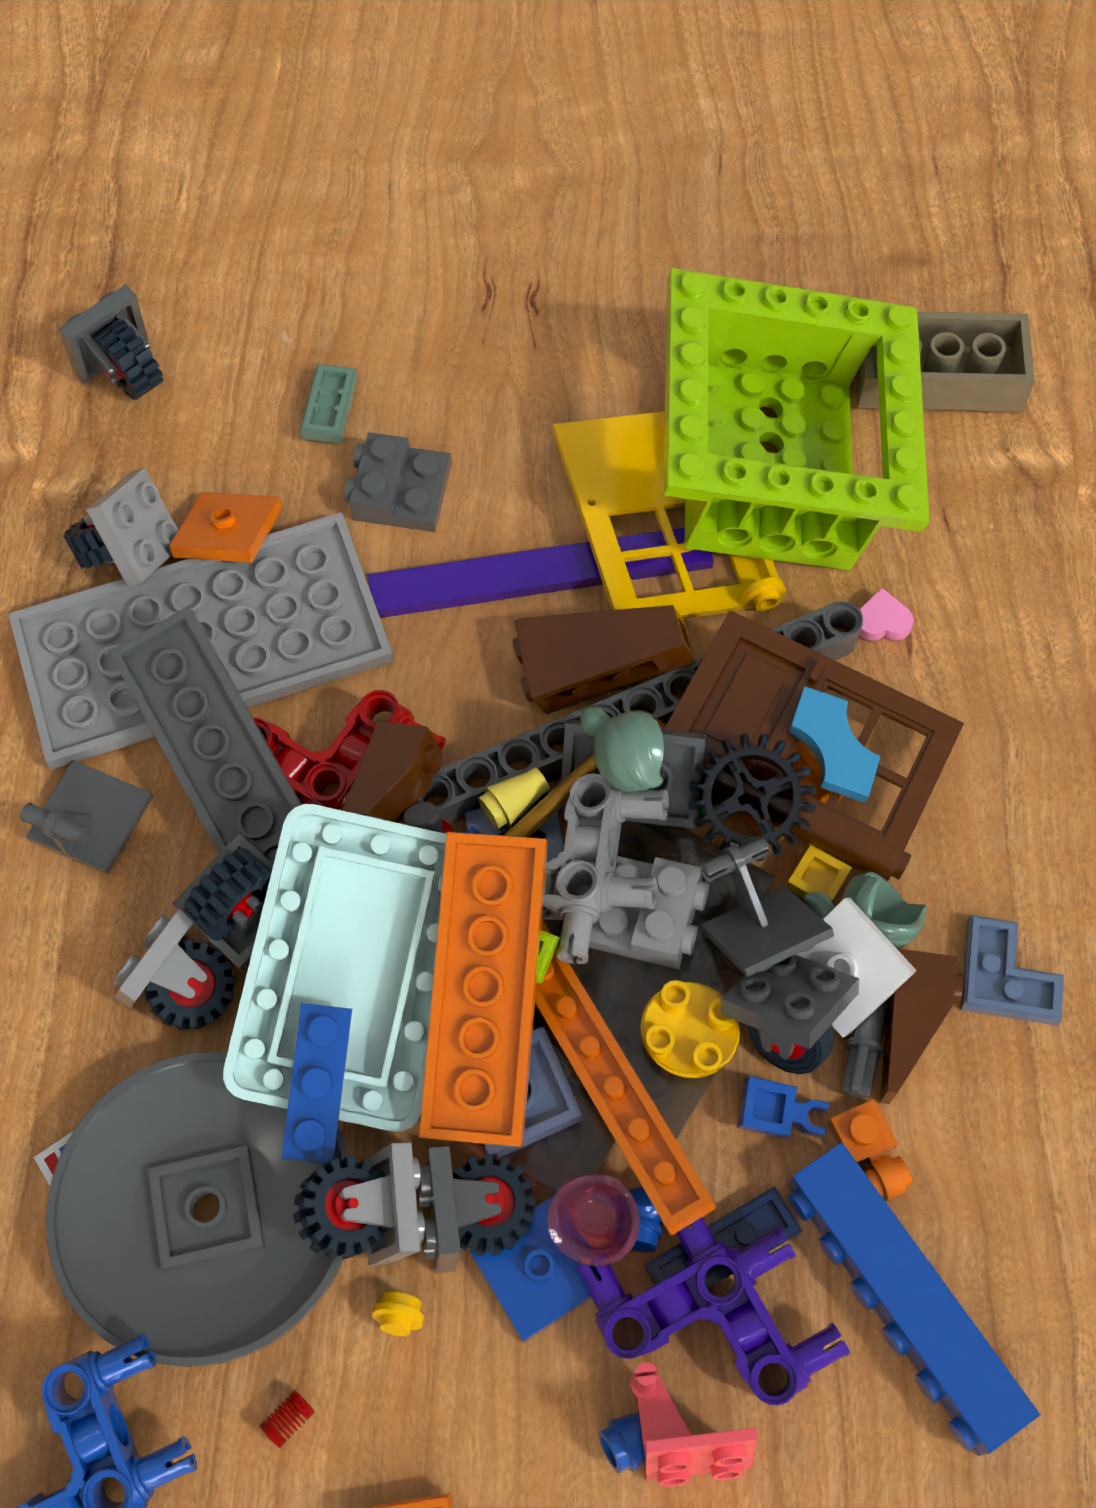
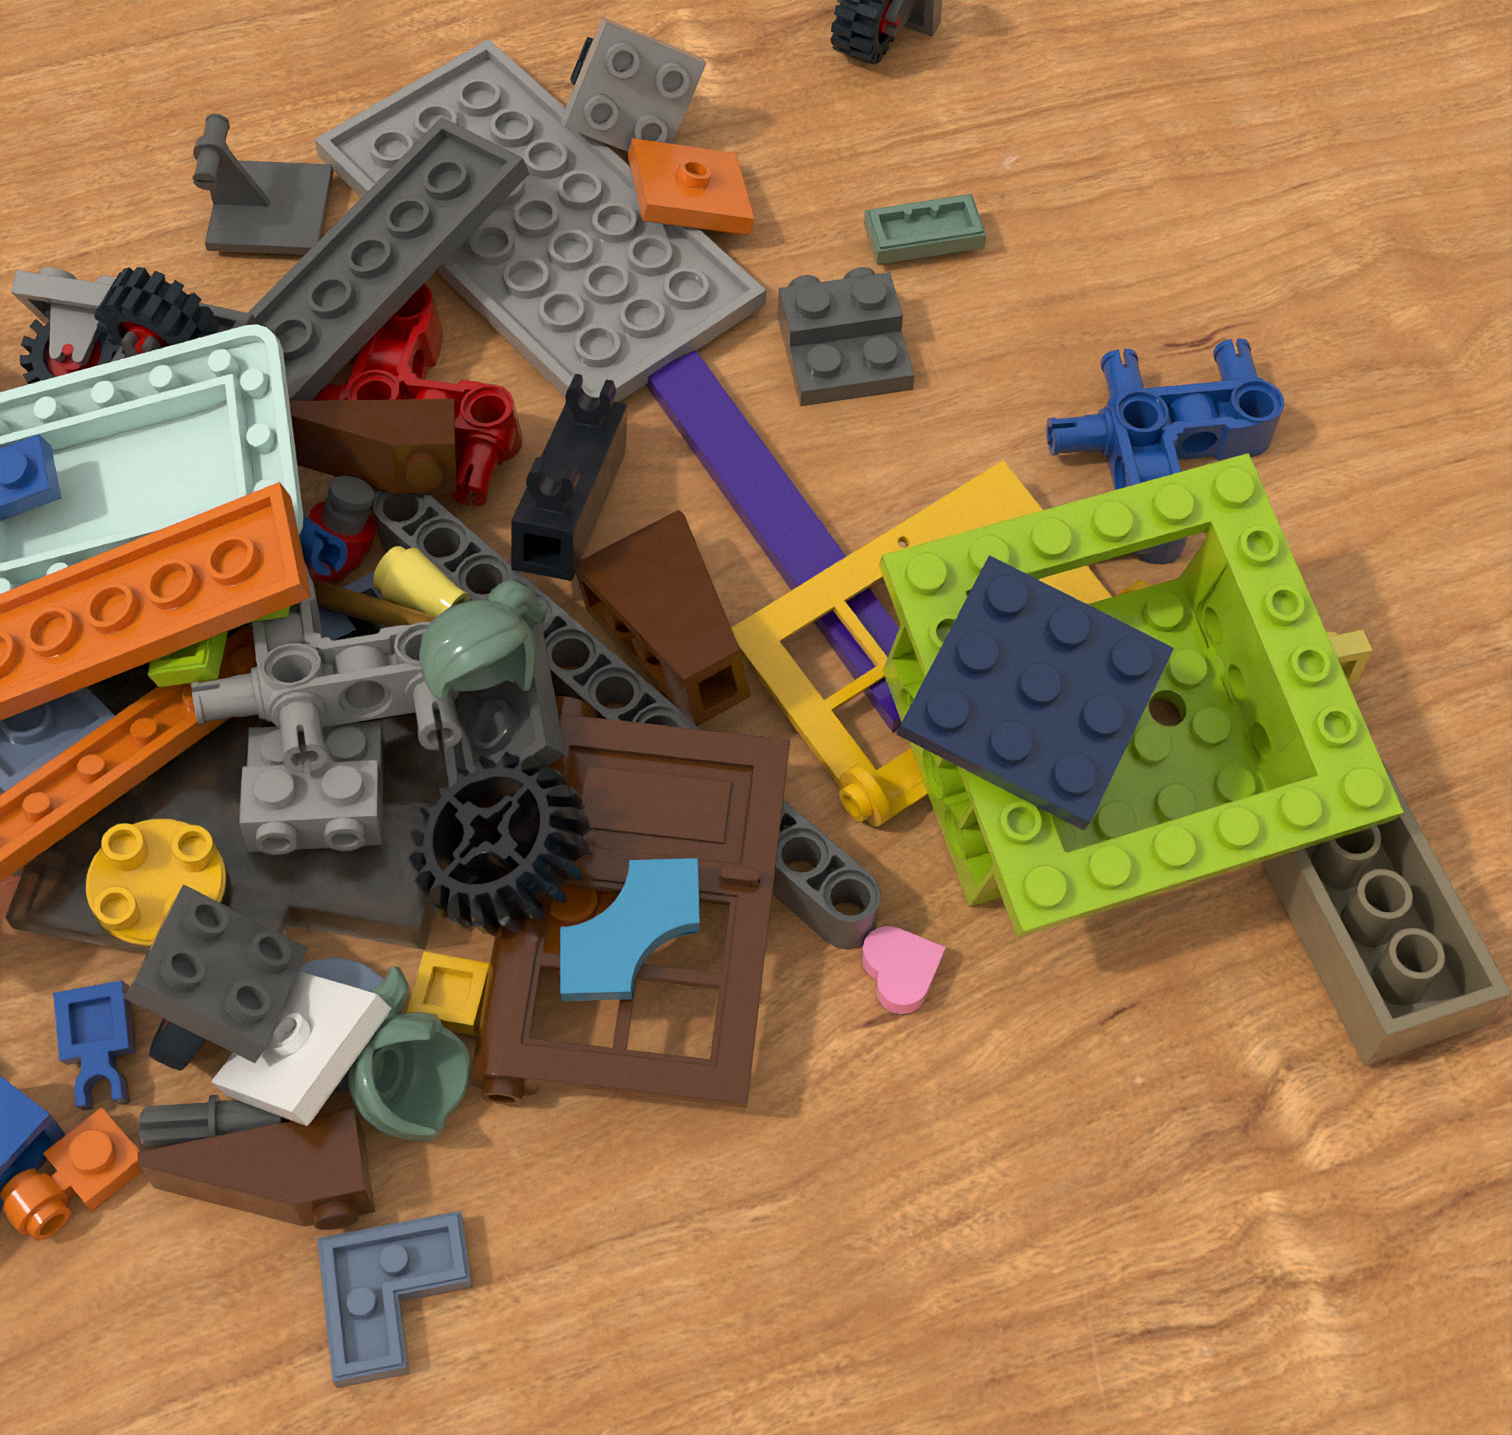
camera: 65 degrees right, 5 degrees down
dark grey plate [700,836,834,977] -> none
none -> black brick [511,374,628,581]
none -> dark blue plate [896,555,1174,830]
none -> blue pin [1046,339,1284,565]

